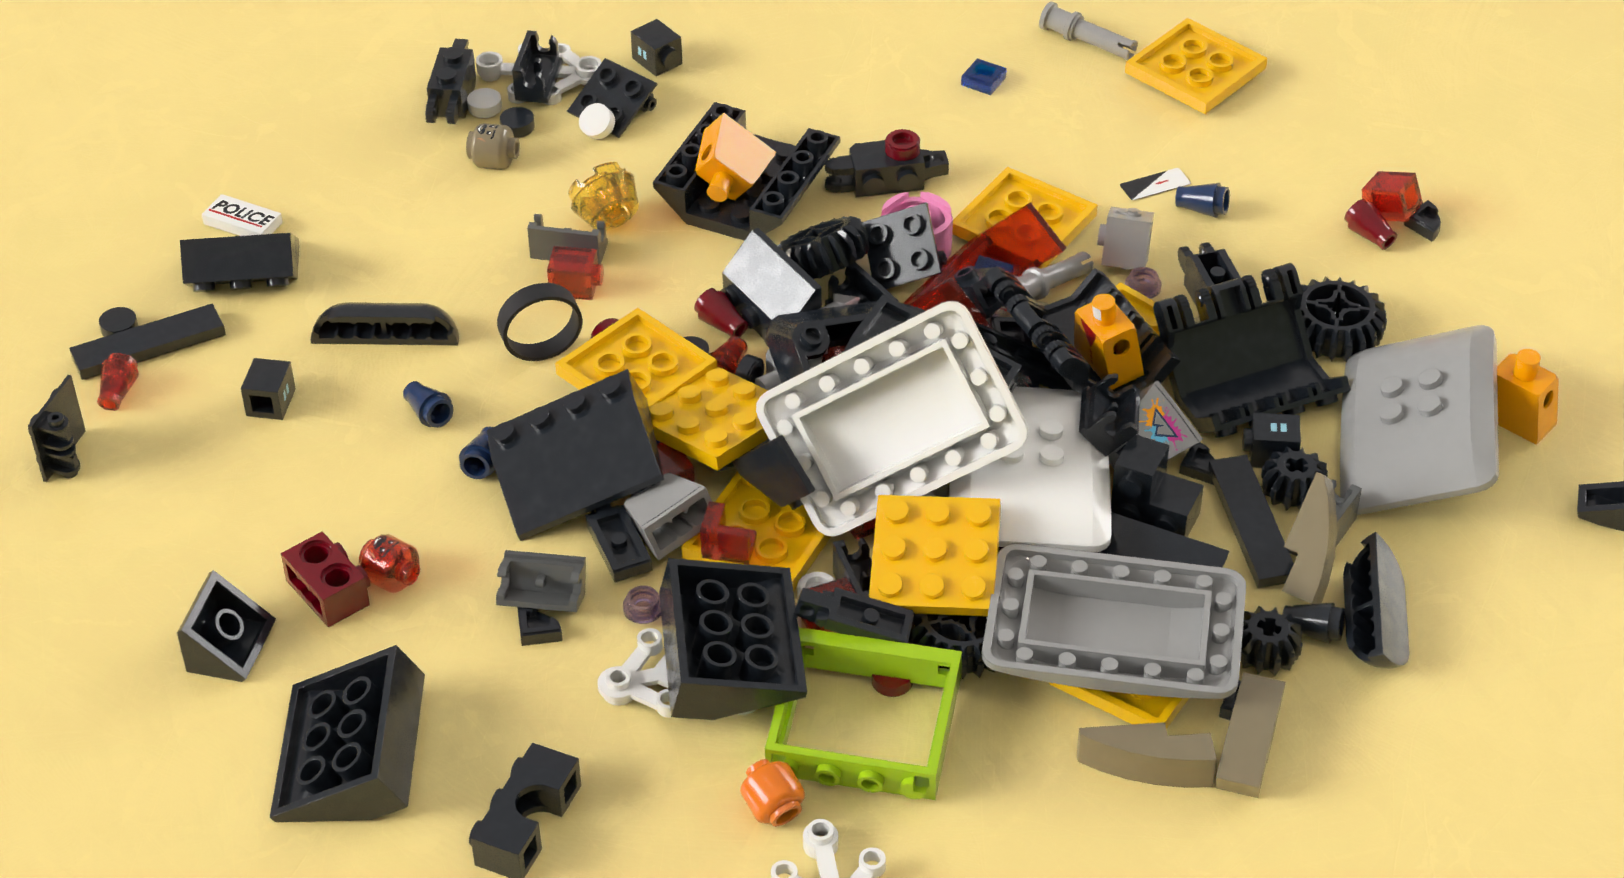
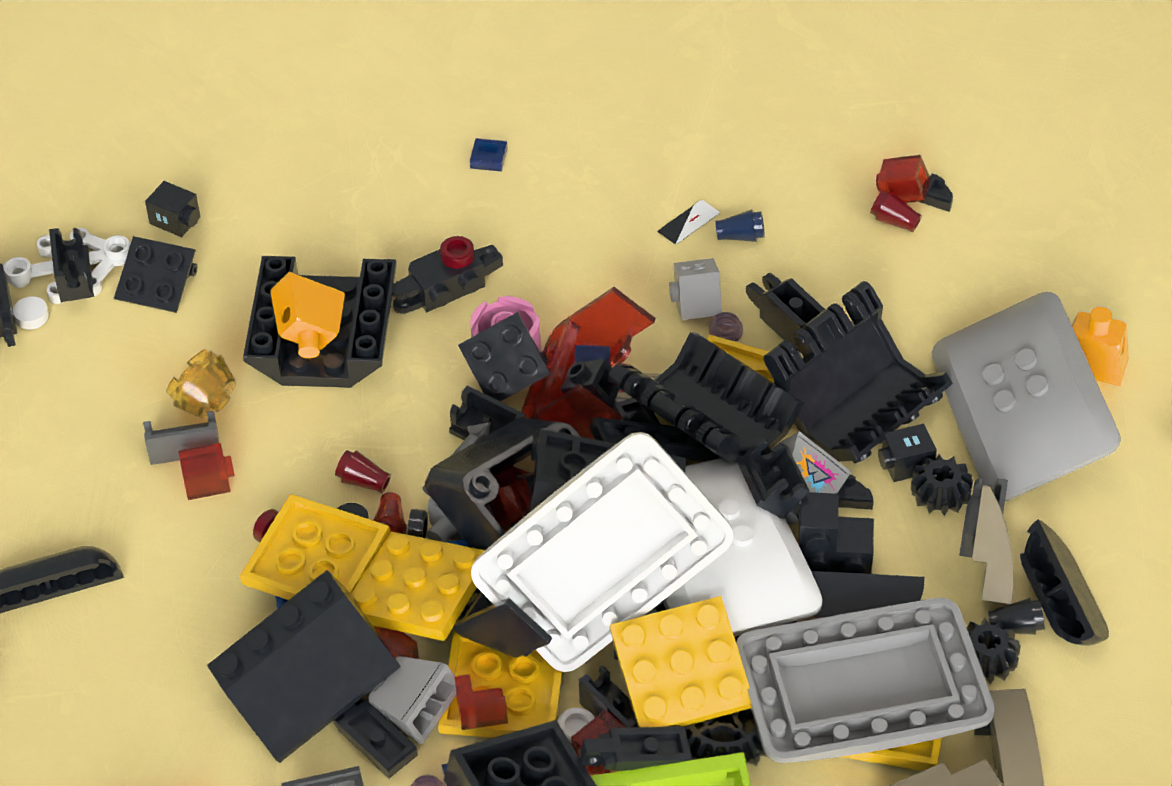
camera: 20 degrees left, 5 degrees up
dark blue cone [403,381,454,428] -> none
dark blue cone [459,427,495,479] -> none
dark tan head [466,123,520,170] -> none
black tyre [497,283,583,361] -> none
black tile [500,107,535,138] -> none
white tile [579,103,615,140] -> none
slope [721,228,822,346] -> none
black gear [777,216,871,279] -> none
yellow plate [952,167,1098,269] -> none
light grey pin [1015,251,1093,300] -> none
light grey pin [1039,1,1138,61] -> none
light orange torso [1074,294,1144,390] -> none
yellow plate [1125,18,1267,114] -> none
black tile [1208,455,1294,588] -> none
black gear [1300,276,1387,362] -> none

